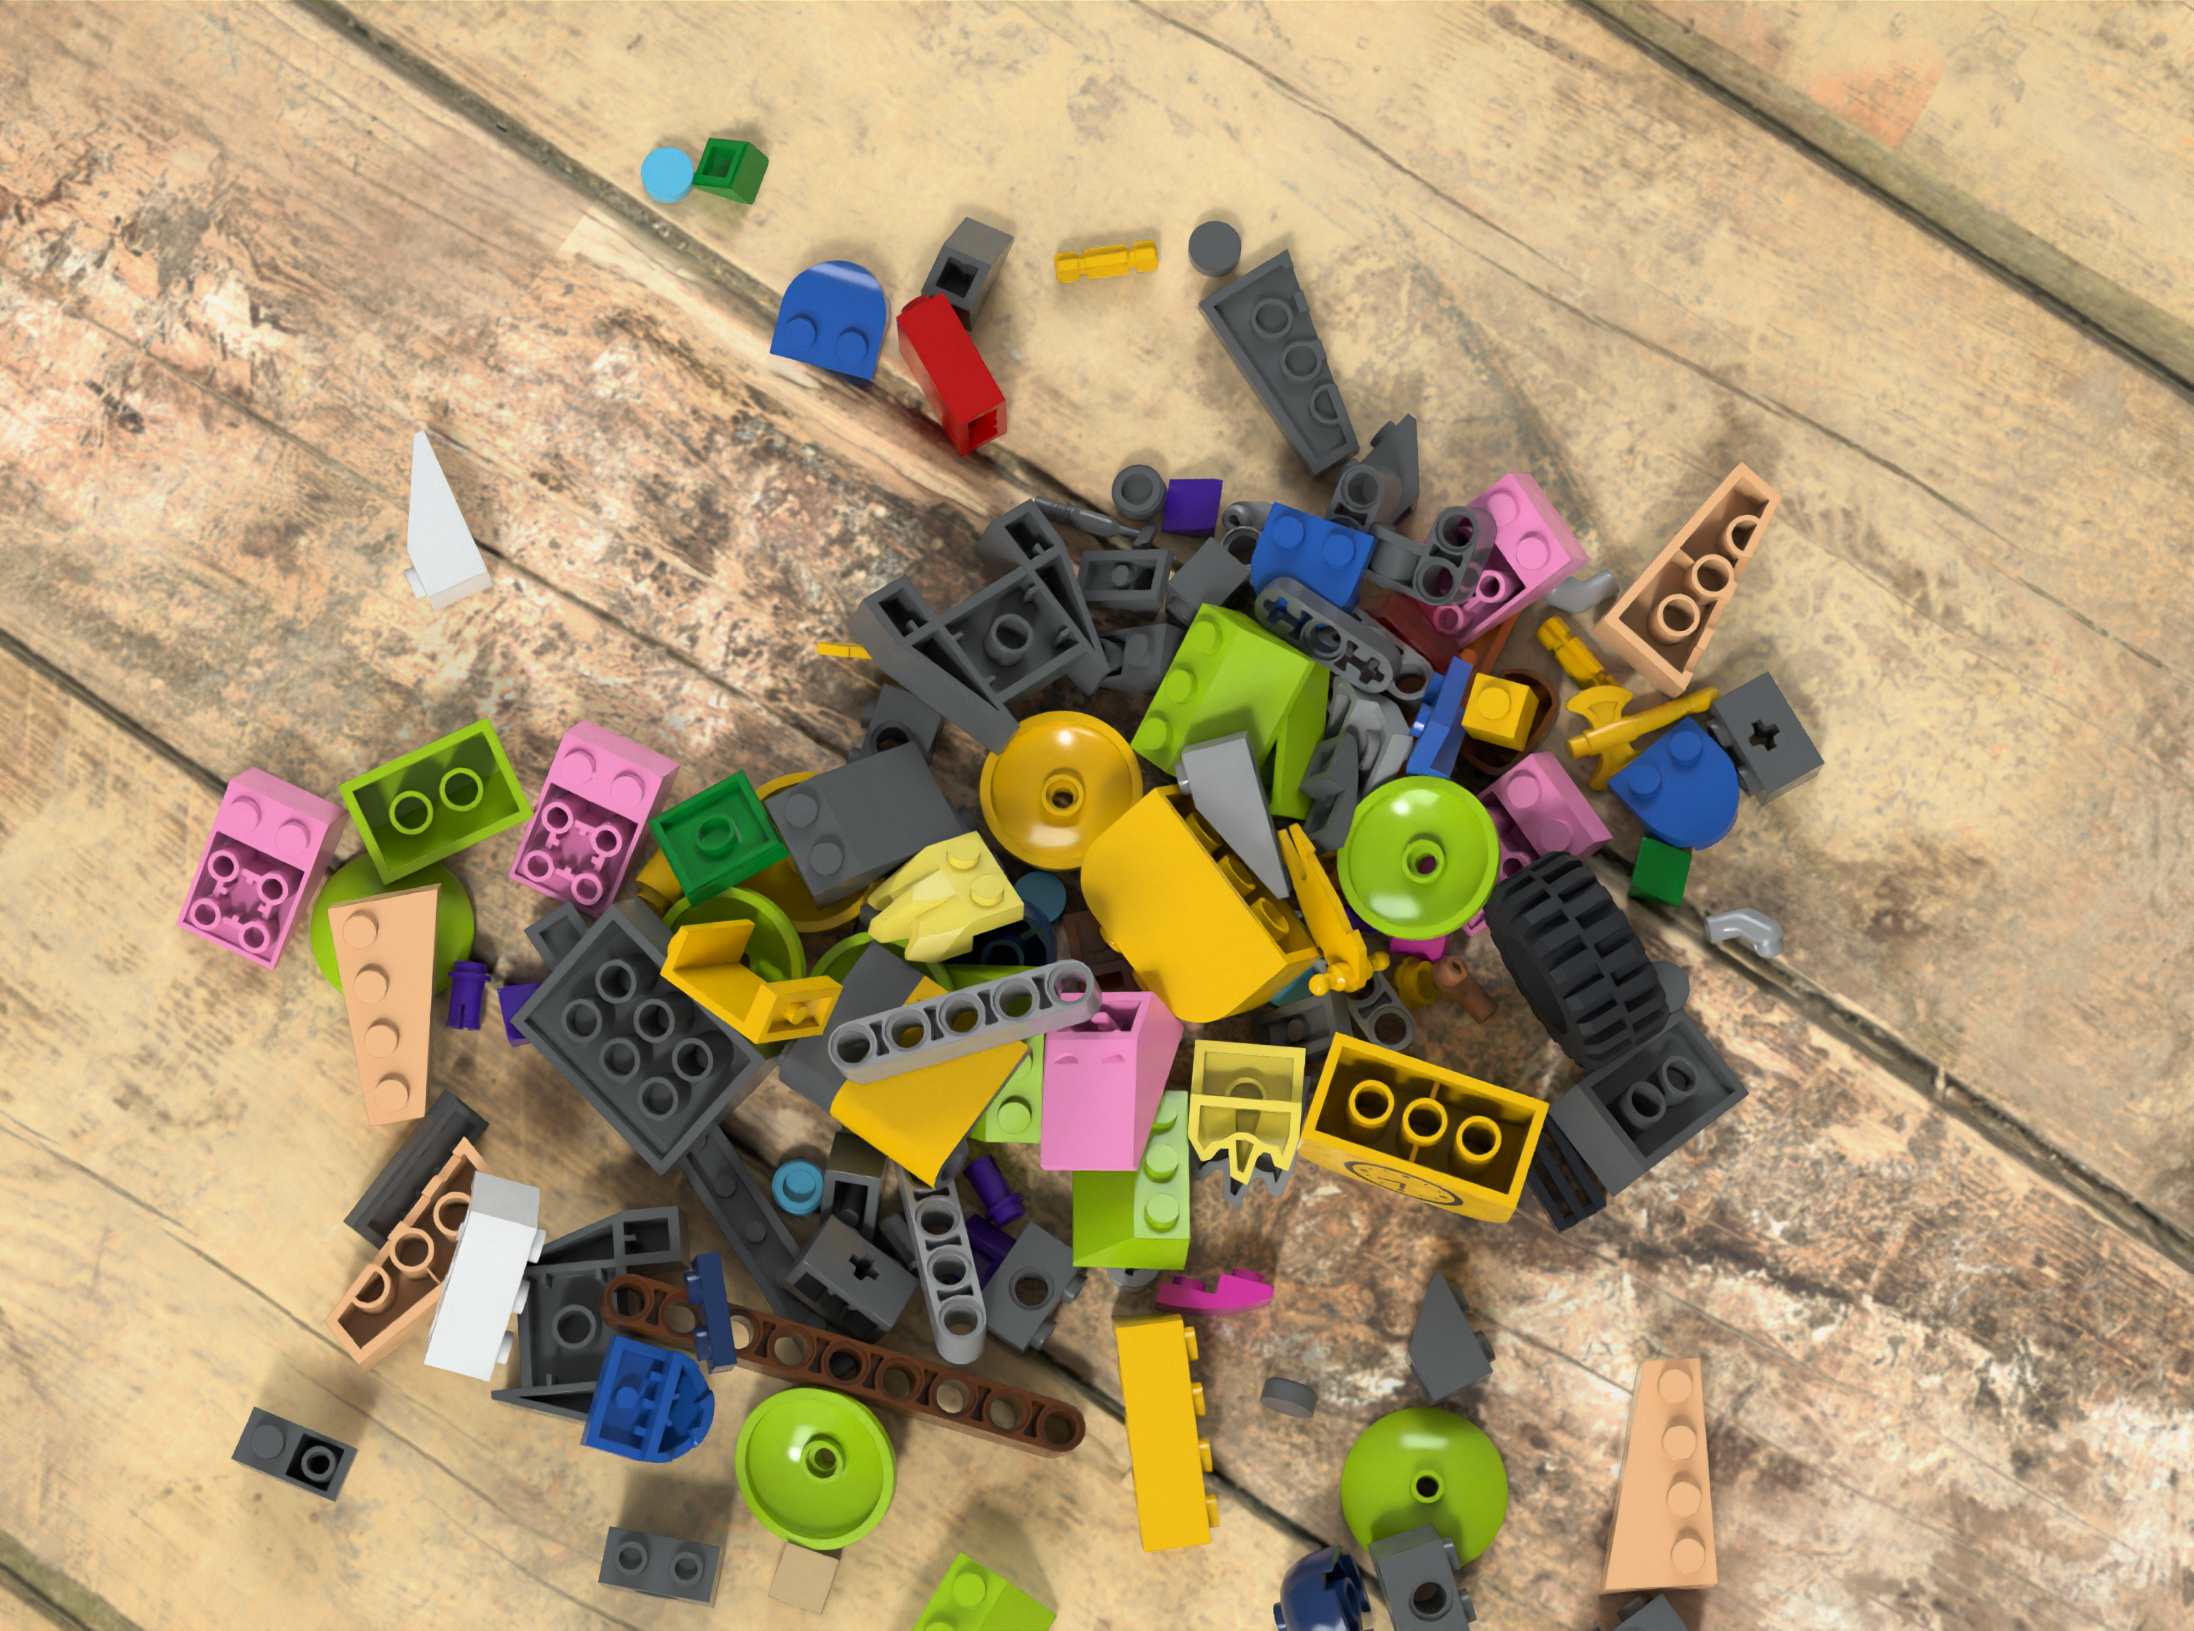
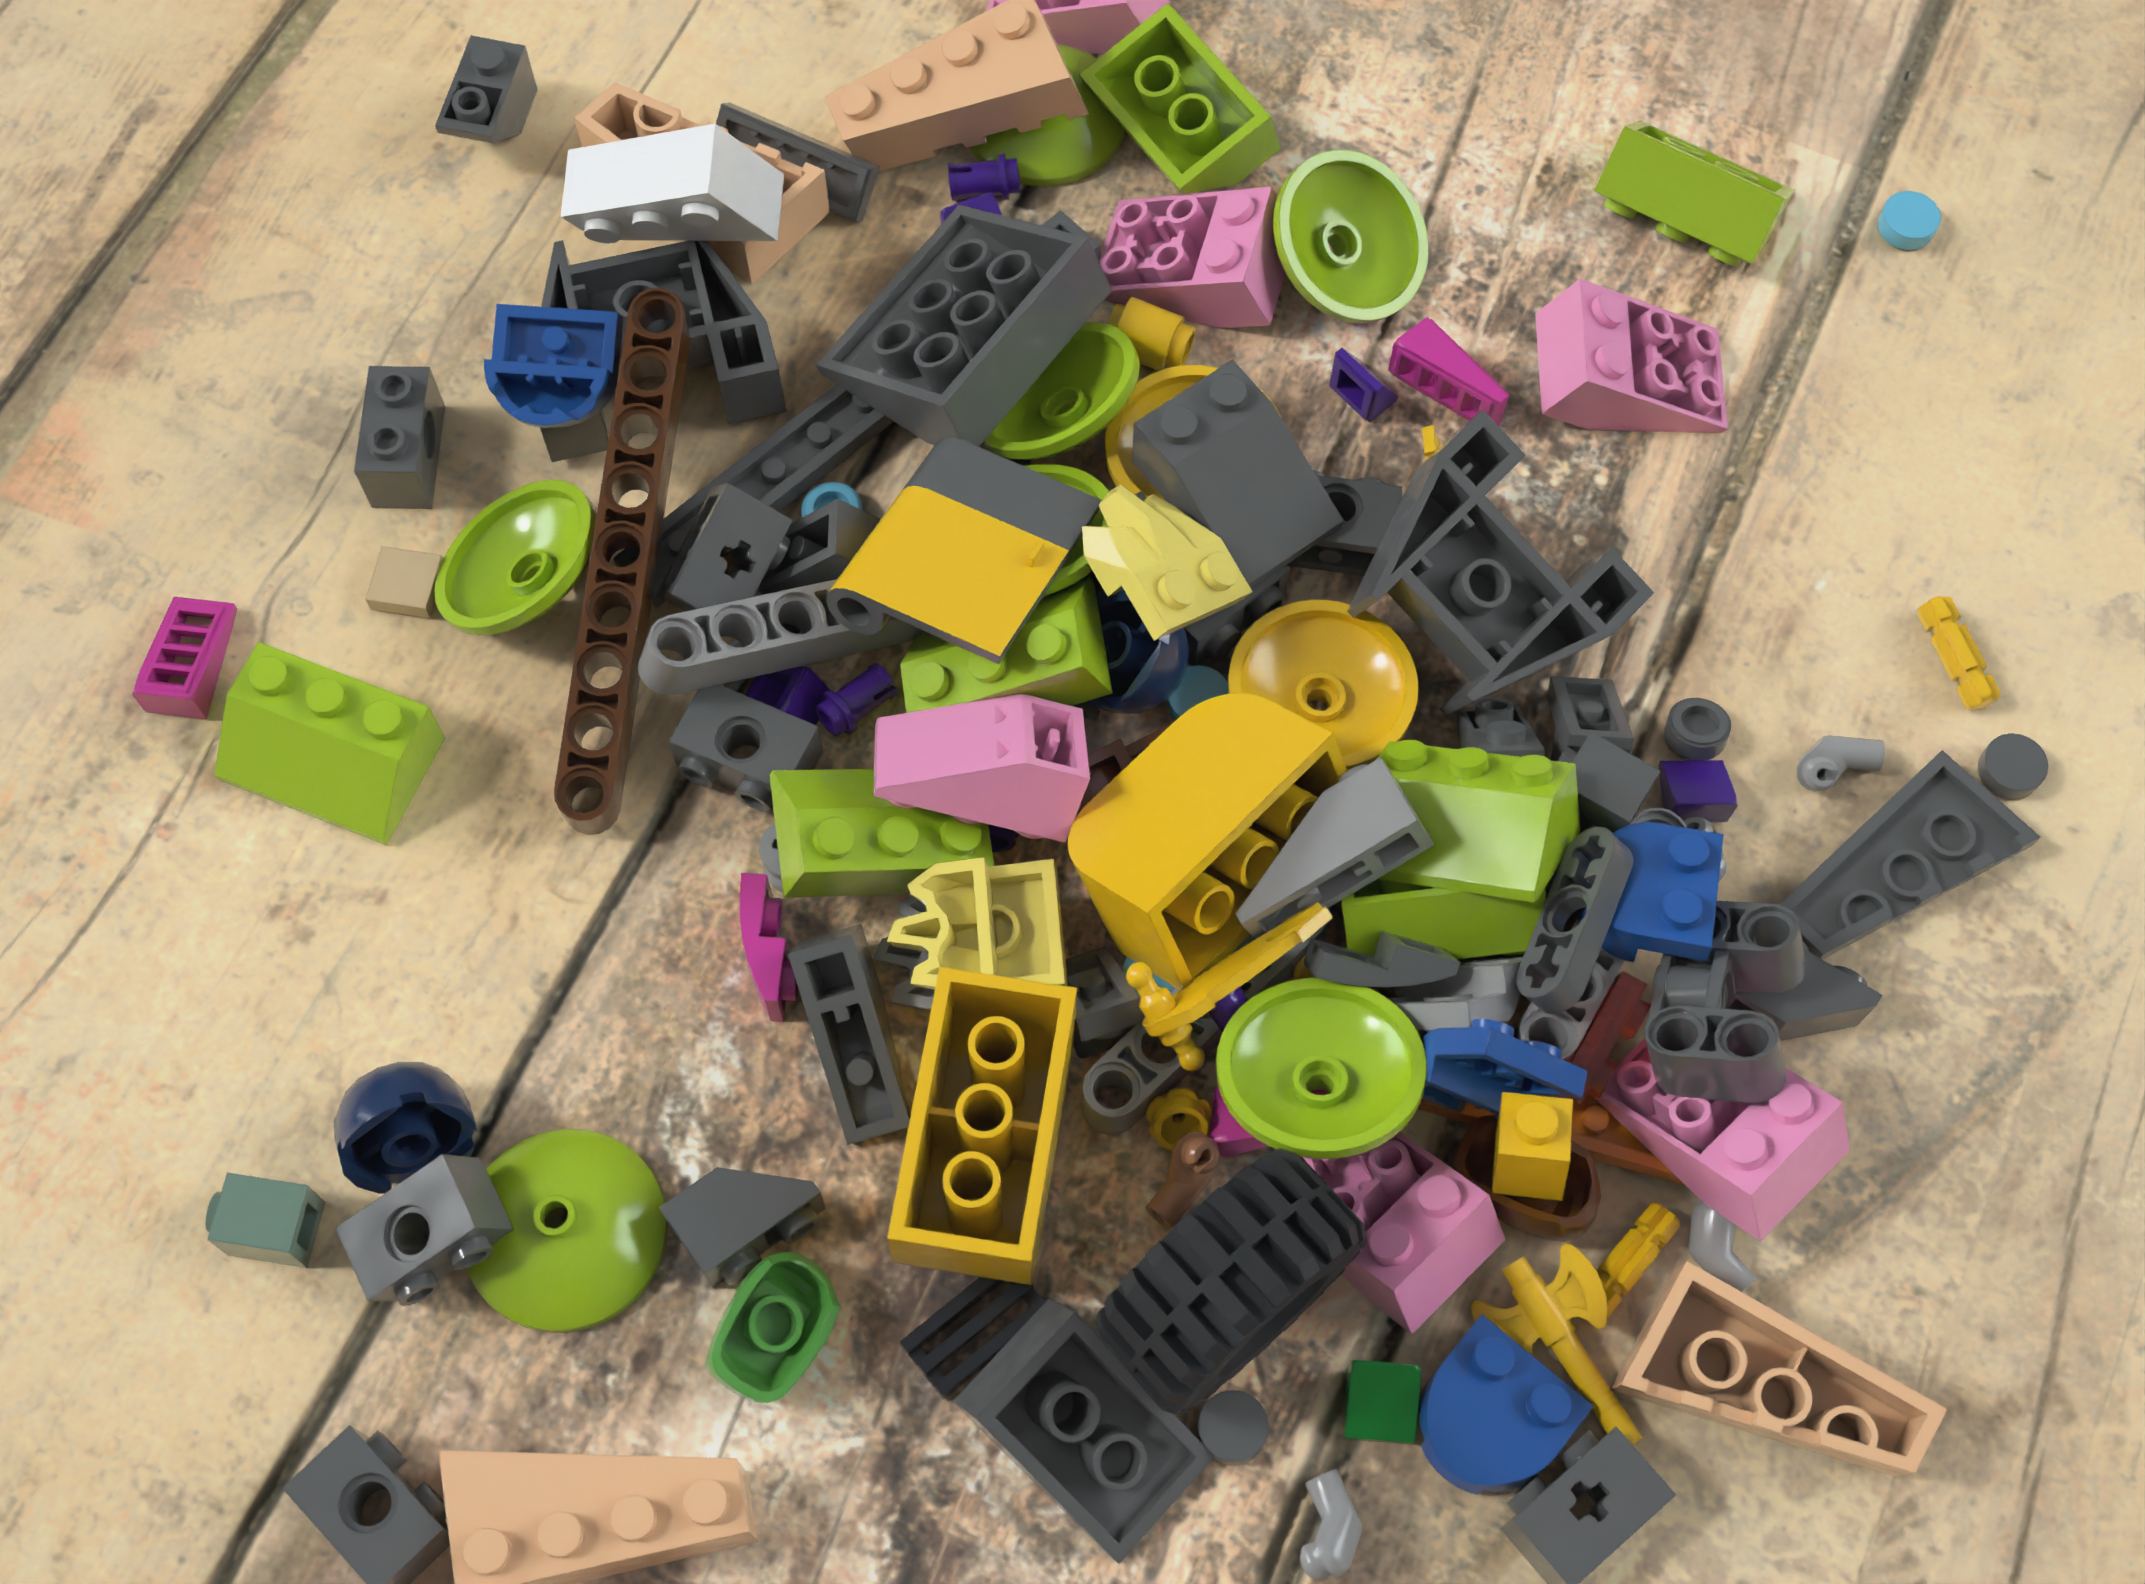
camera: 80 degrees right, 10 degrees down
white slope [404,430,494,611] -> none
green tile [646,769,790,908] -> none
yellow panel [660,919,843,1044] -> none
dark blue plate [684,1251,738,1374] -> none
green slope [693,138,769,205] -> none
blue slope [769,260,892,380] -> none
light grey beam [828,959,1102,1084] -> none
red brick [896,292,1007,457] -> none
dark grey slope [921,217,1015,332] -> none
dark grey piece [1034,496,1159,550] -> none
yellow wedge [1111,1314,1220,1553] -> none
dark grey tile [1259,1377,1318,1418] -> none
none -> bright green piece [705,1252,840,1403]
none -> dark grey slope [788,924,911,1145]
none -> lime dish [1273,149,1428,323]
none -> dark purple slope [1329,348,1399,423]
none -> dark pink slope [1388,317,1509,427]
none -> bright pink slope [1535,279,1728,433]
none -> lime slope [1594,120,1795,267]
none -> light grey arm [1797,735,1885,792]

